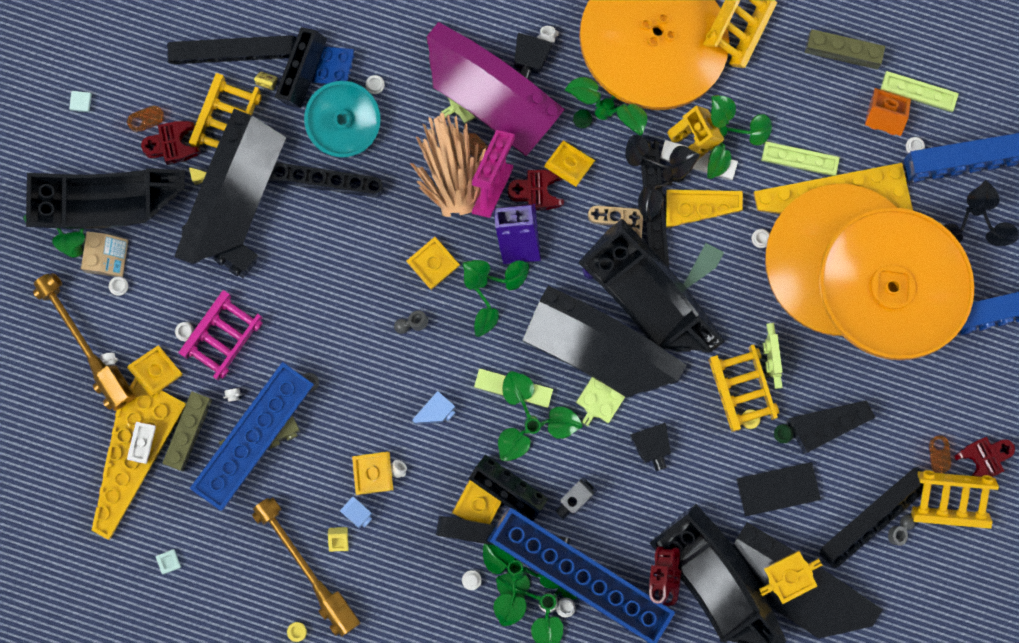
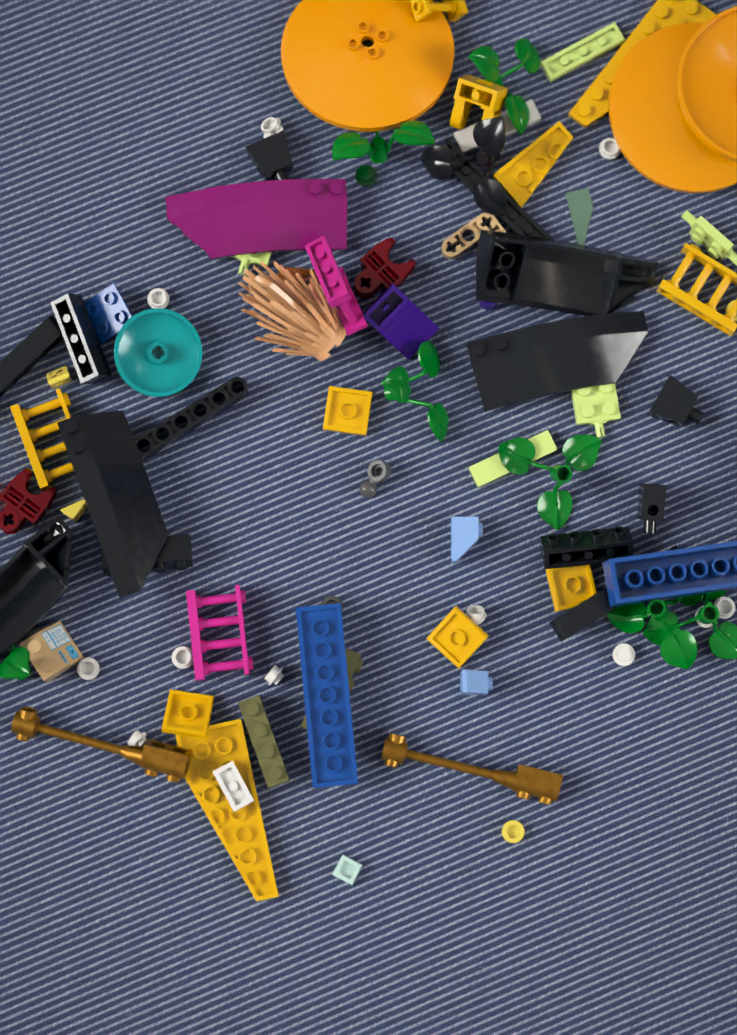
camera: 40 degrees left, 0 degrees up
light yellow slope [328,527,349,552] -> none
yellow plate [544,140,595,187] -> none

